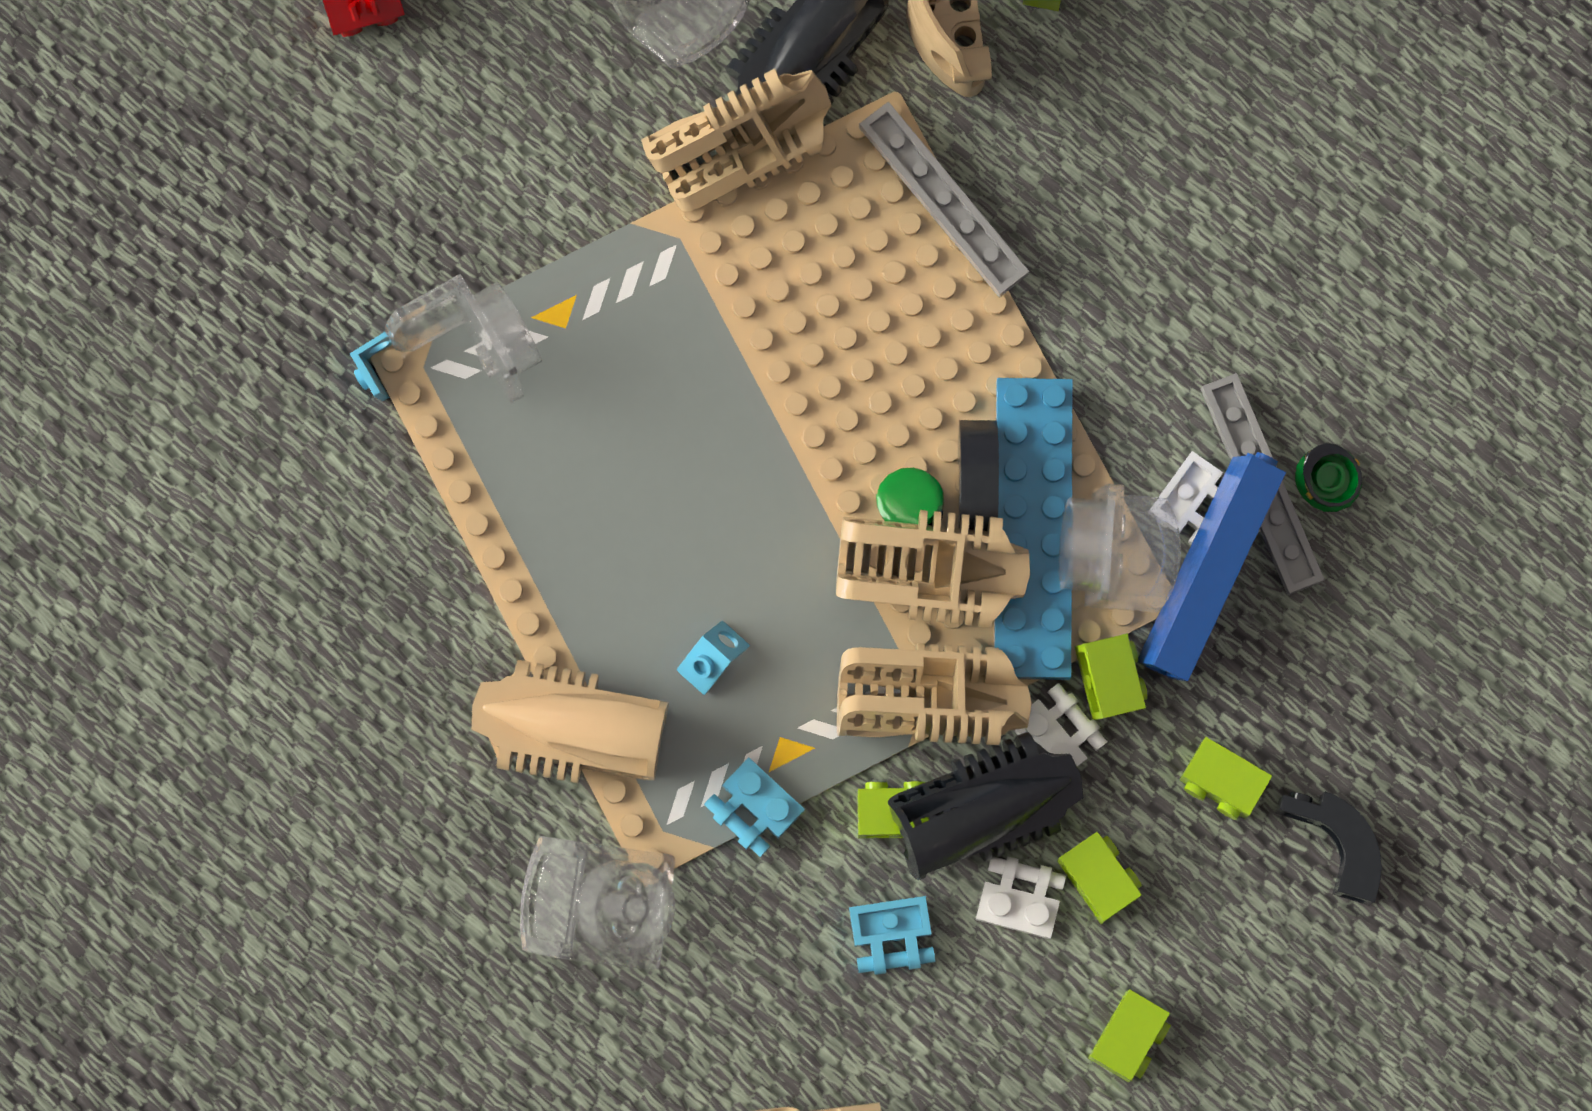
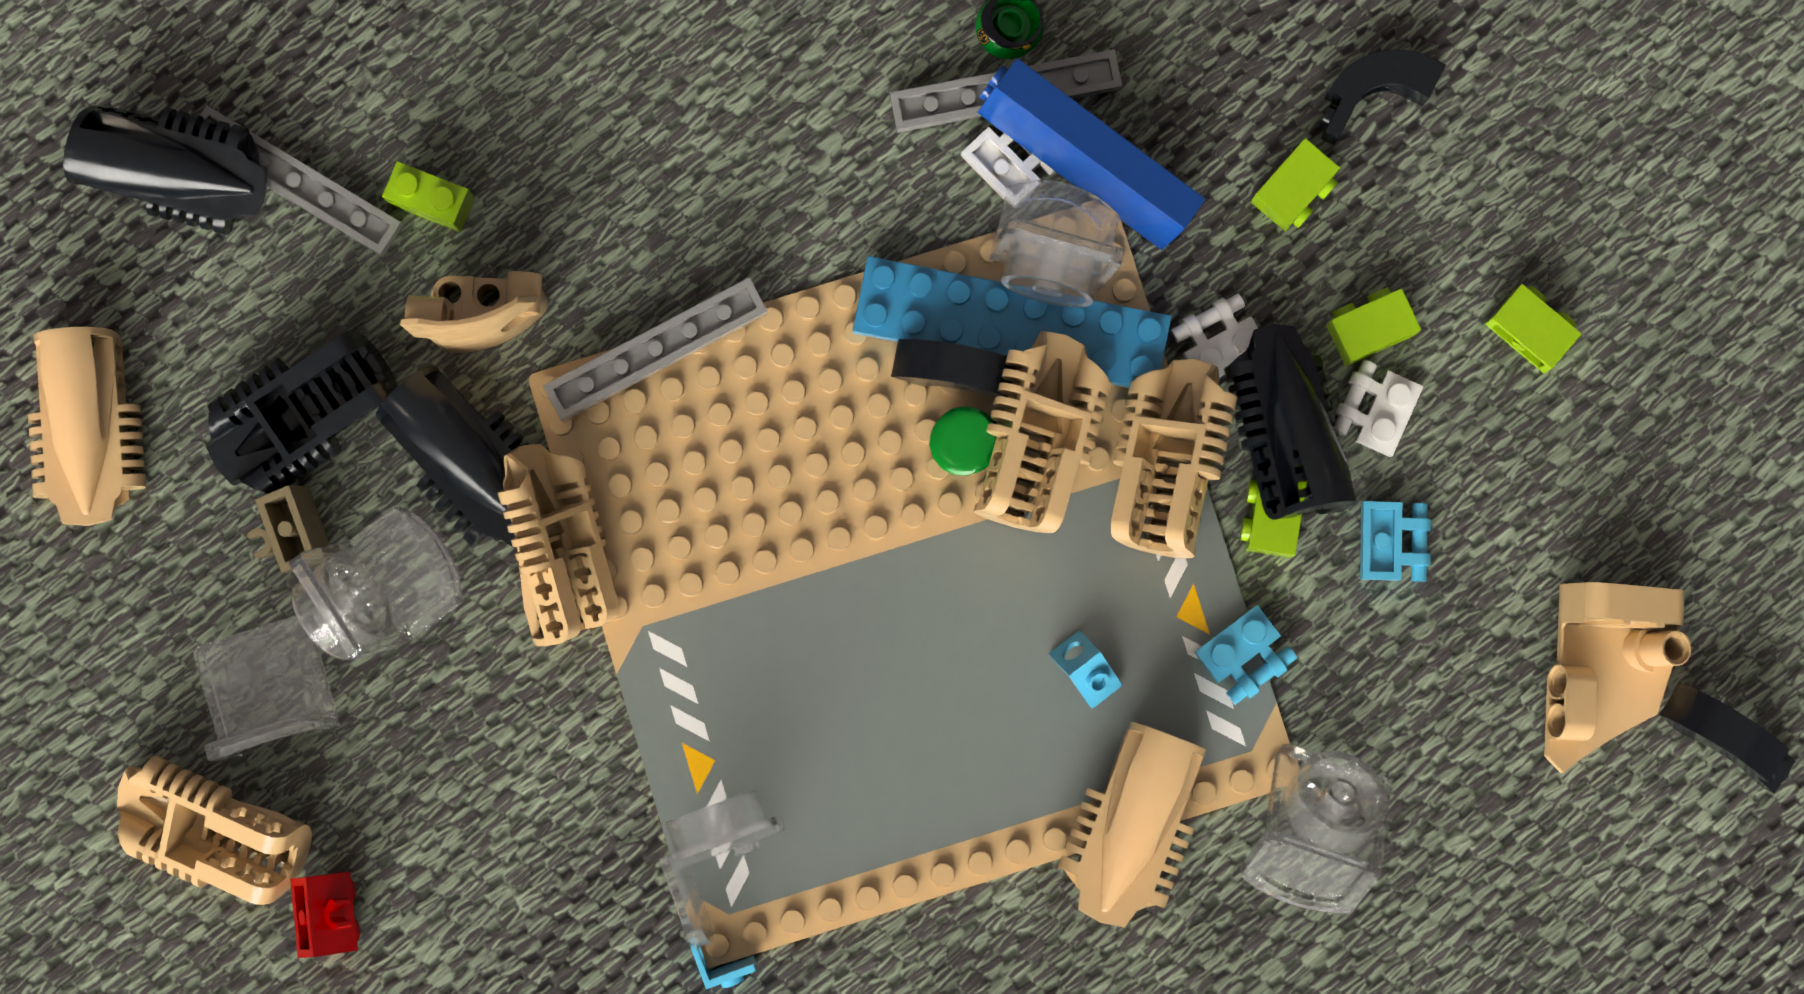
camera: 75 degrees left, 5 degrees up
lime brick [1074,633,1147,720] -> none

